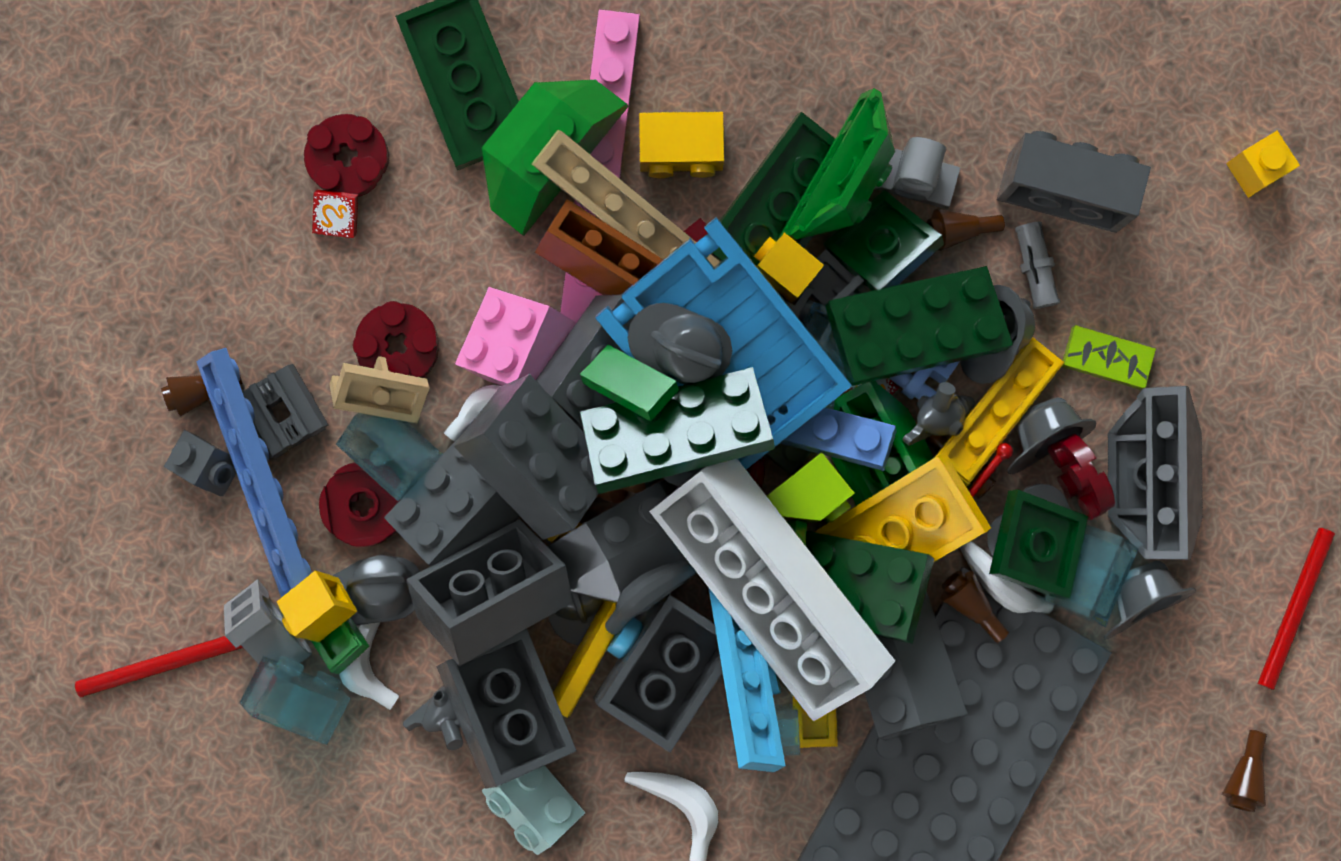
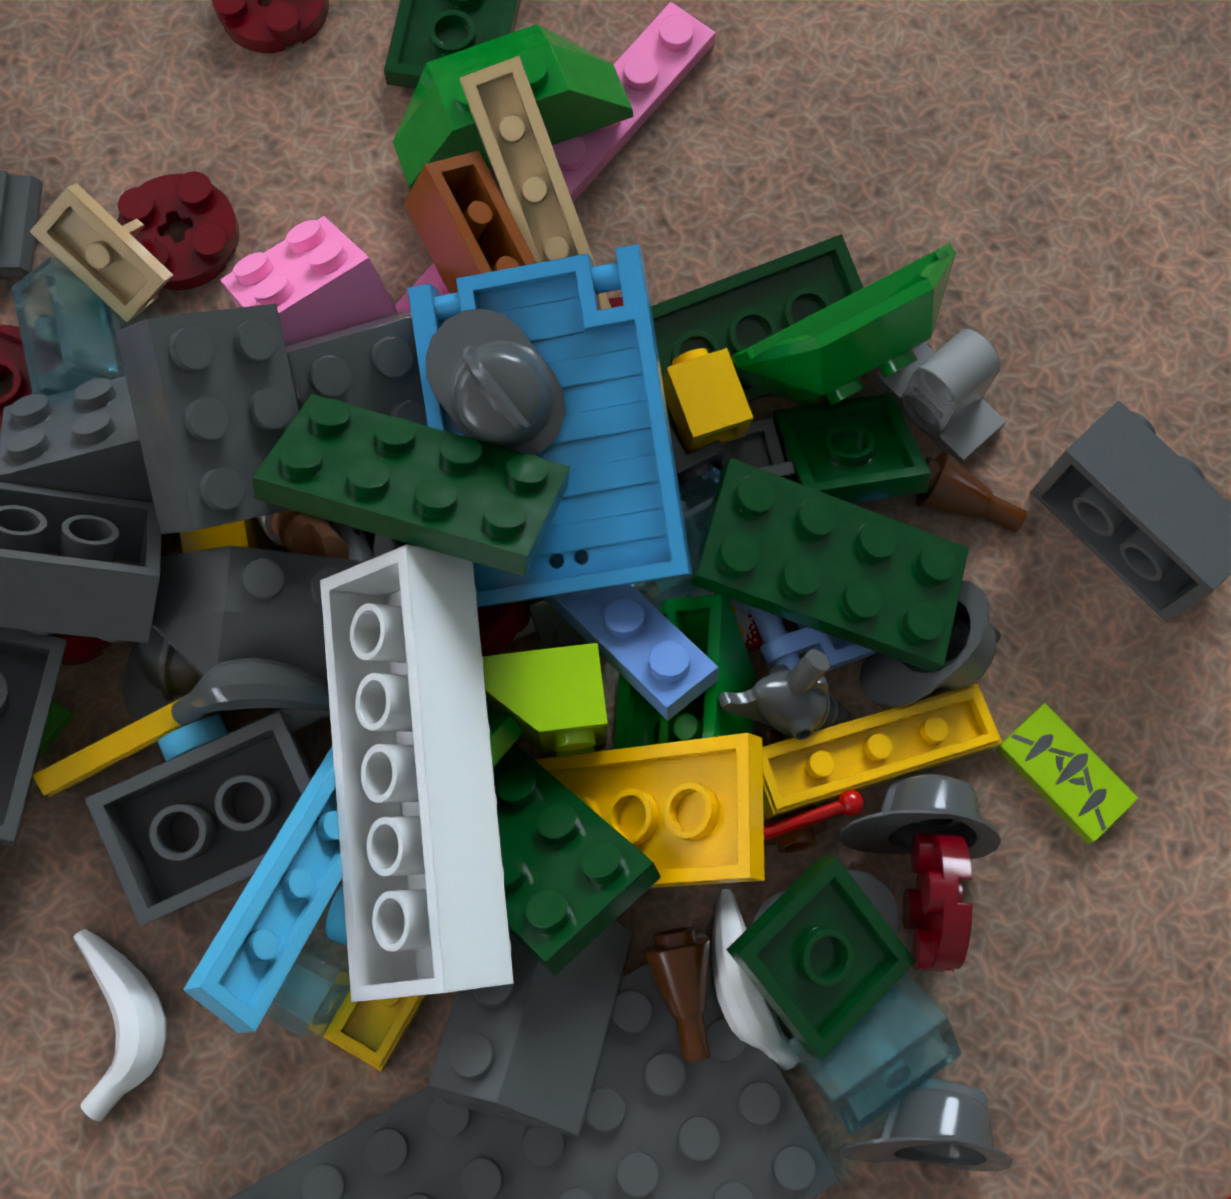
camera: 30 degrees right, 10 degrees down
tile [312,189,358,238] -> none
tile [580,345,679,421] -> none
yellow brick [639,112,724,178] -> none
light grey pin [1015,222,1060,309] -> none
dark grey wedge [1108,386,1203,560] -> none

